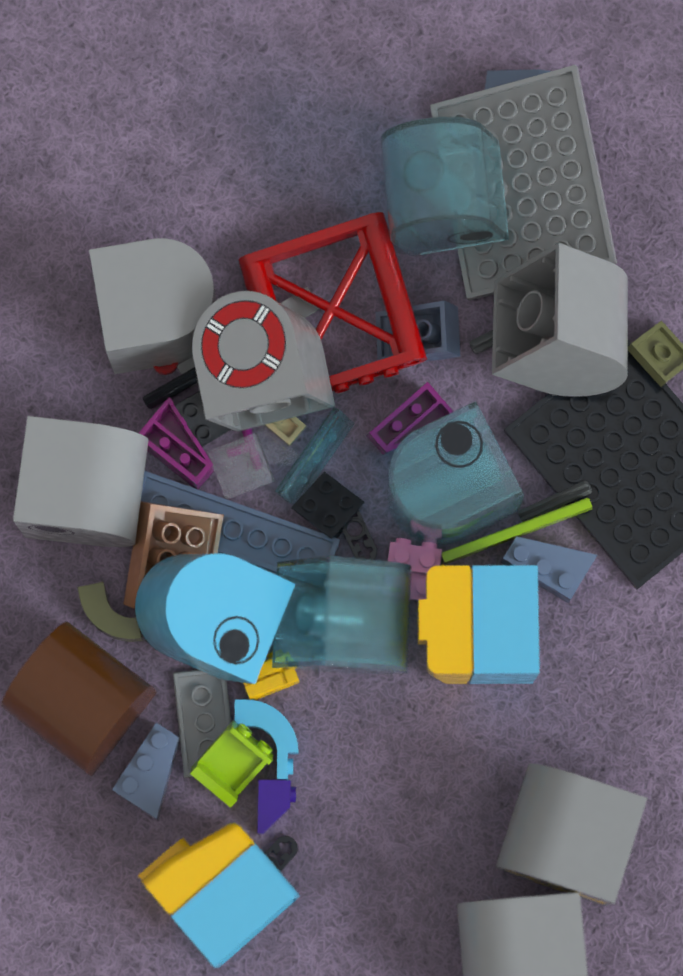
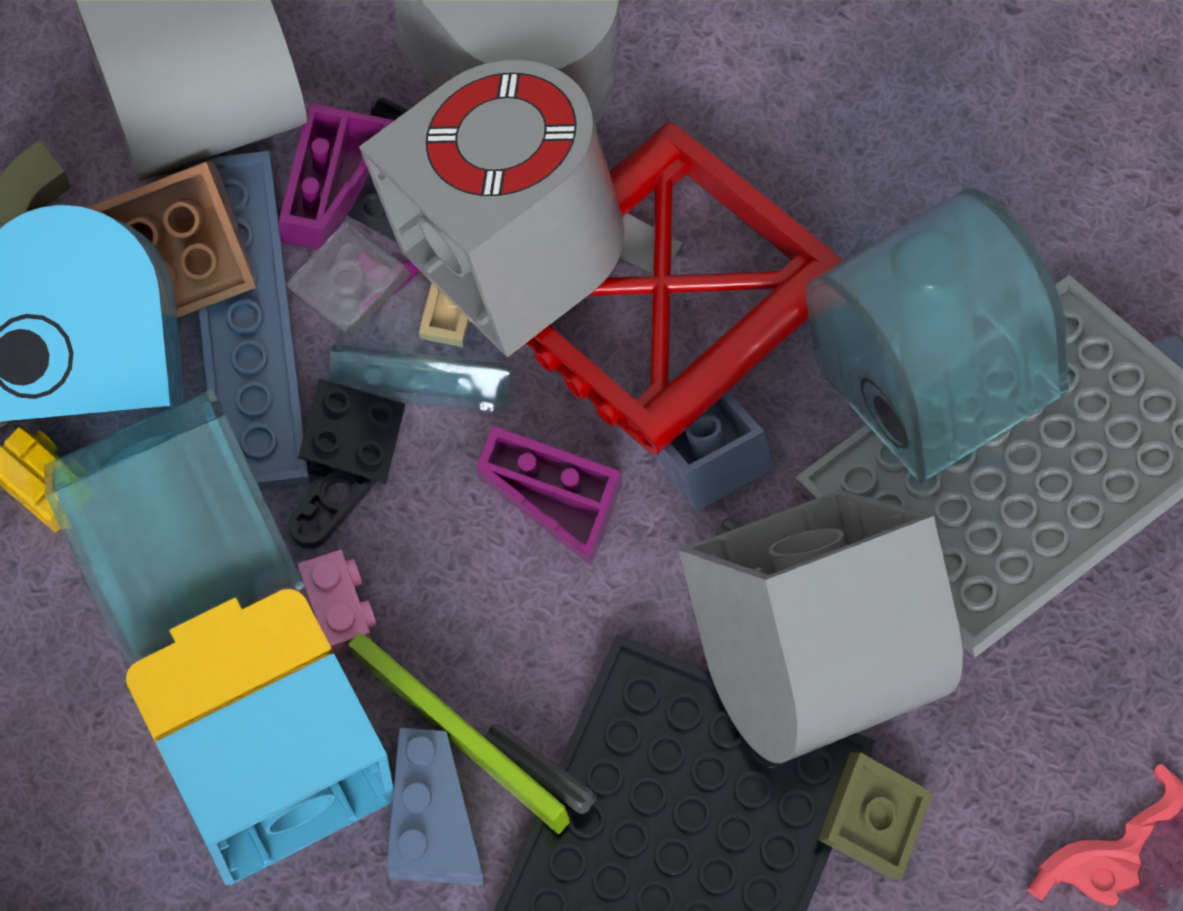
camera: 60 degrees right, 10 degrees down
clear light blue brick [387,401,525,546] -> none

